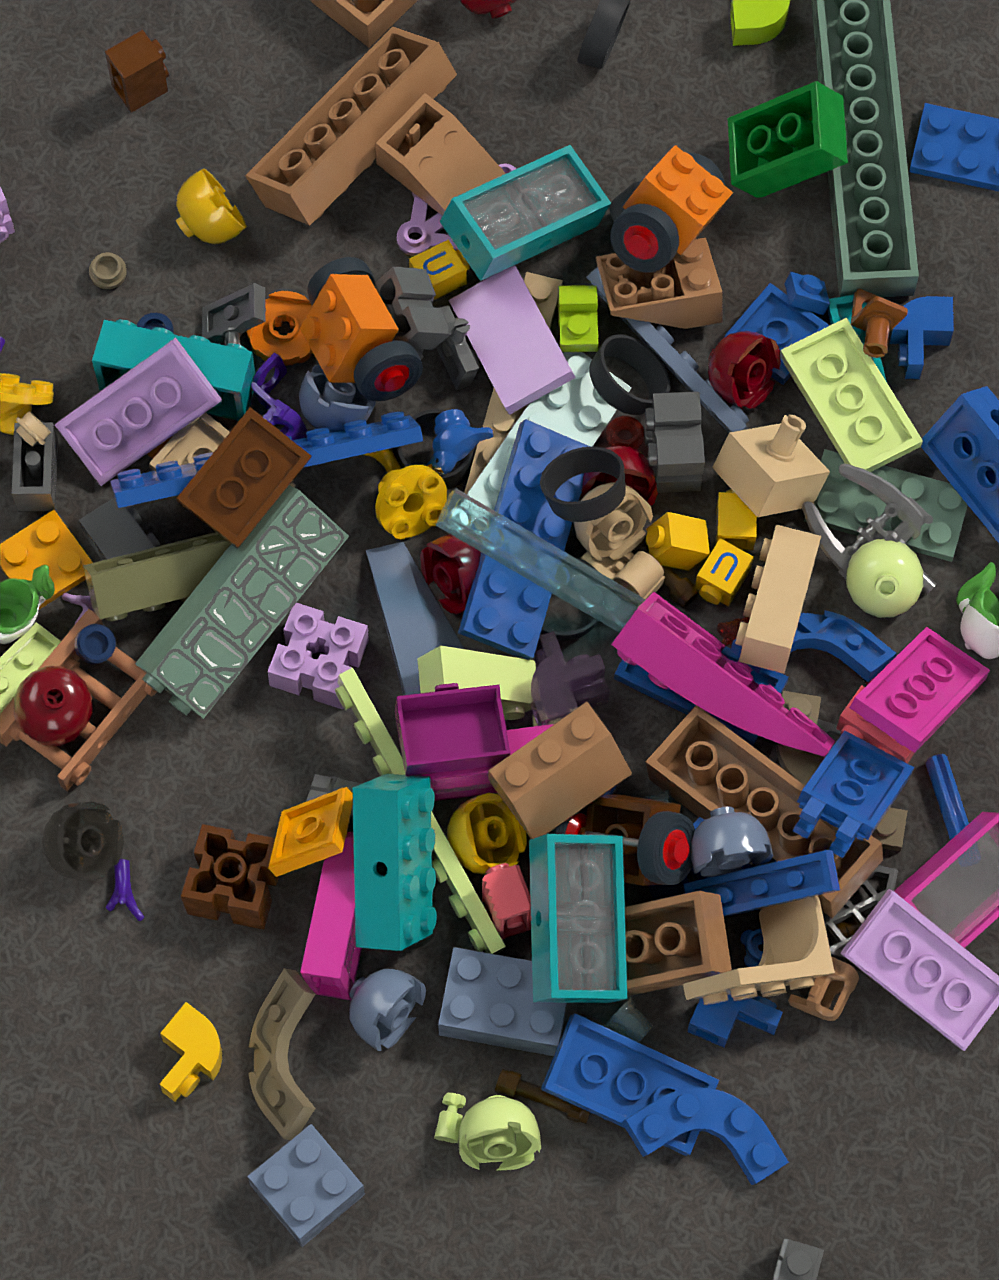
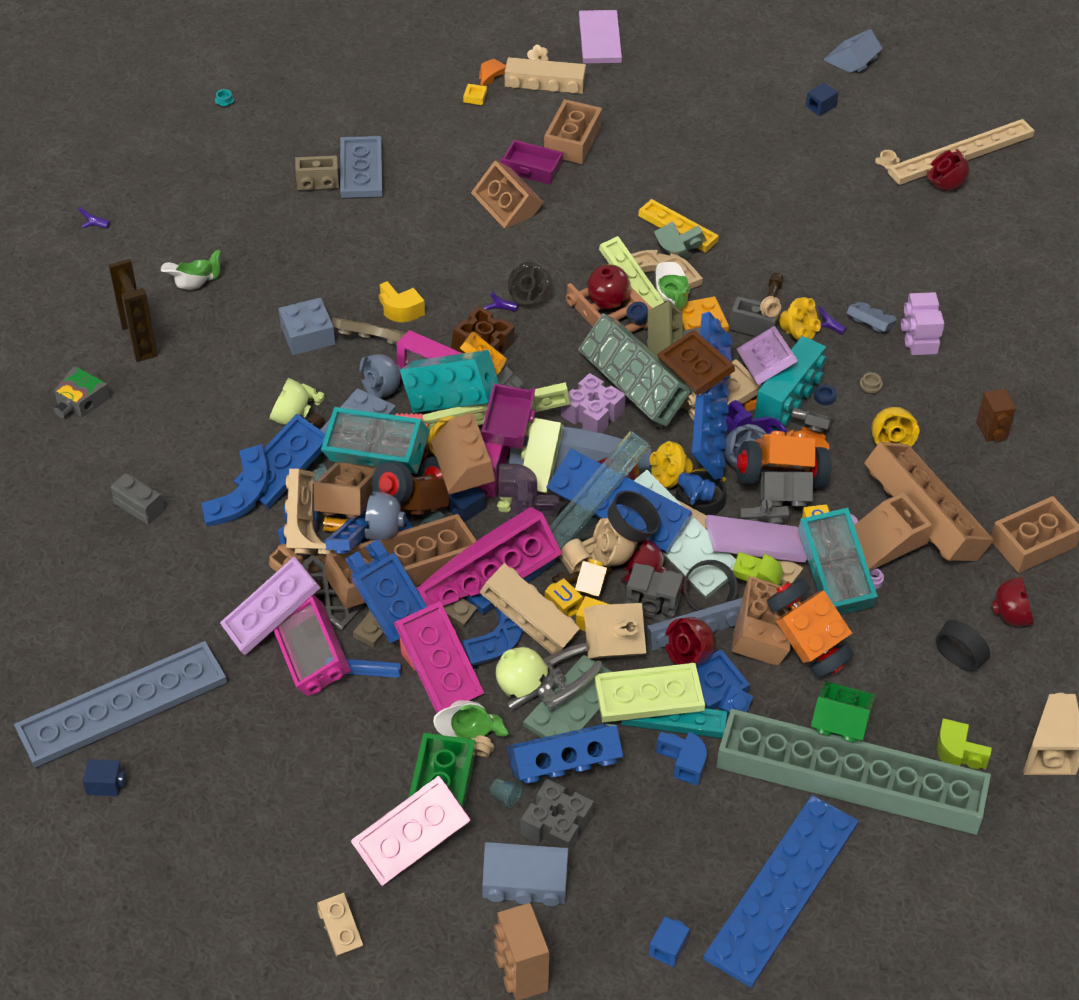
camera: 110 degrees right, 20 degrees down
dark orange bracket [851,289,908,358] -> none

